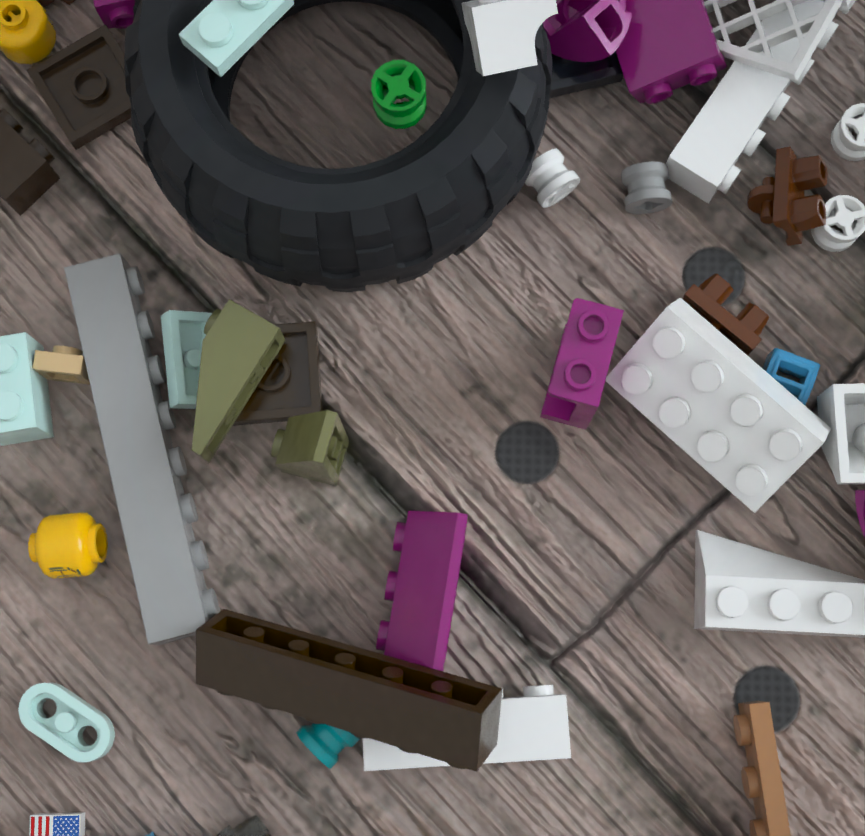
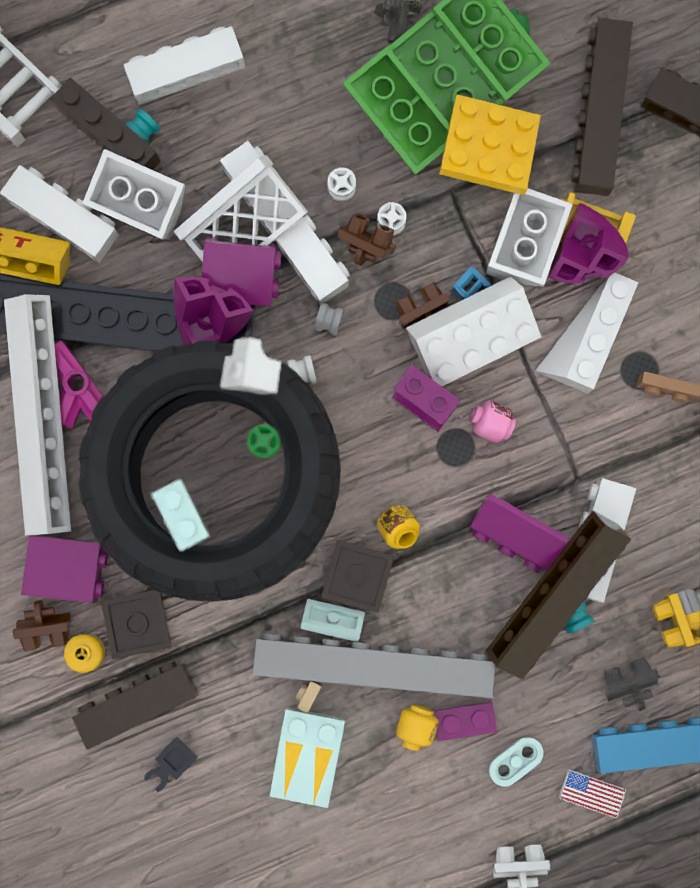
camera: 75 degrees left, 5 degrees up
olive slope [192,299,286,463] -> none
olive slope [271,410,349,486] -> none
none -> yellow head [377,505,420,549]
none -> magenta plate [433,701,497,741]
none -> bright pink head [470,400,516,443]

